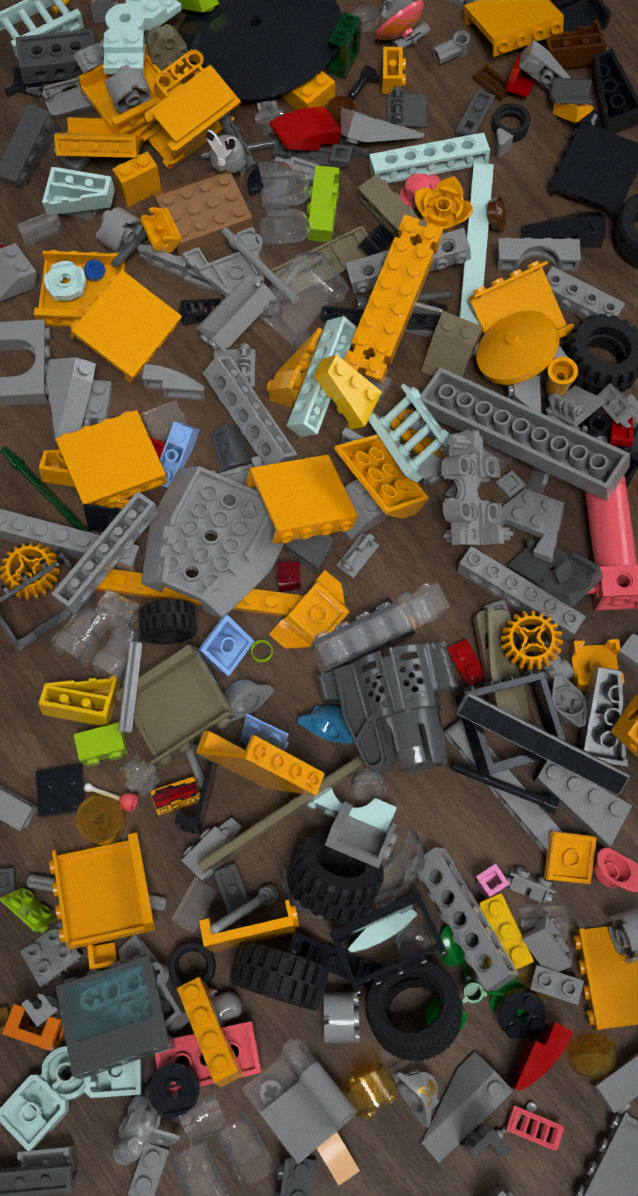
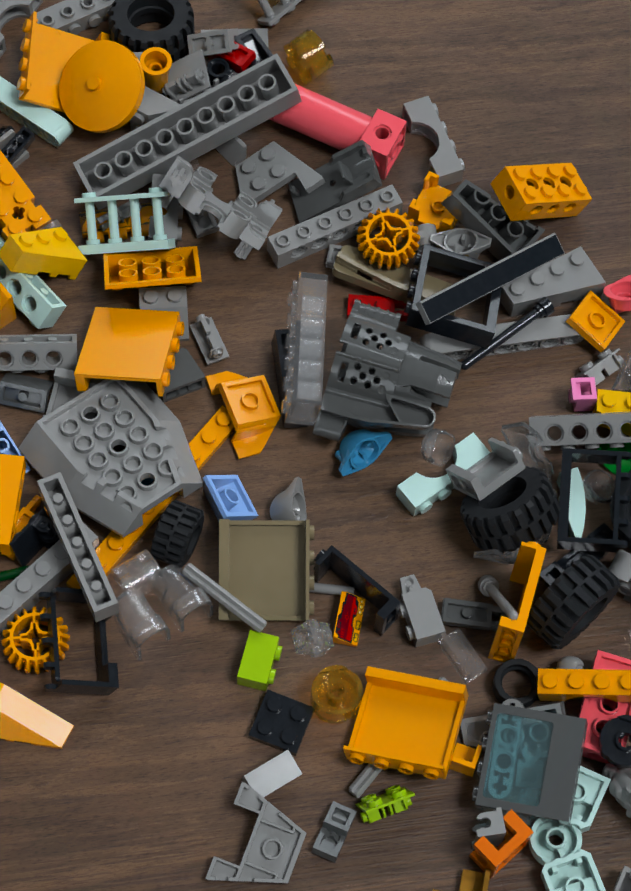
camera: 65 degrees left, 5 degrees down
light grey hinge [20,922,83,987] -> none
yellow wedge [38,676,121,726] -> none
hinge [84,783,139,813] -> none
light orange panel [196,731,325,796] -> none
dark tan tile [198,758,363,874] -> none
light blue hinge [240,714,289,751] -> none
lime axle [251,640,273,663] -> none
dark red brick [277,561,301,592] -> none
light grey tile [341,427,364,443] -> none
dark tan slope [421,311,484,377] -> none
light grey tile [495,470,526,500] -> none

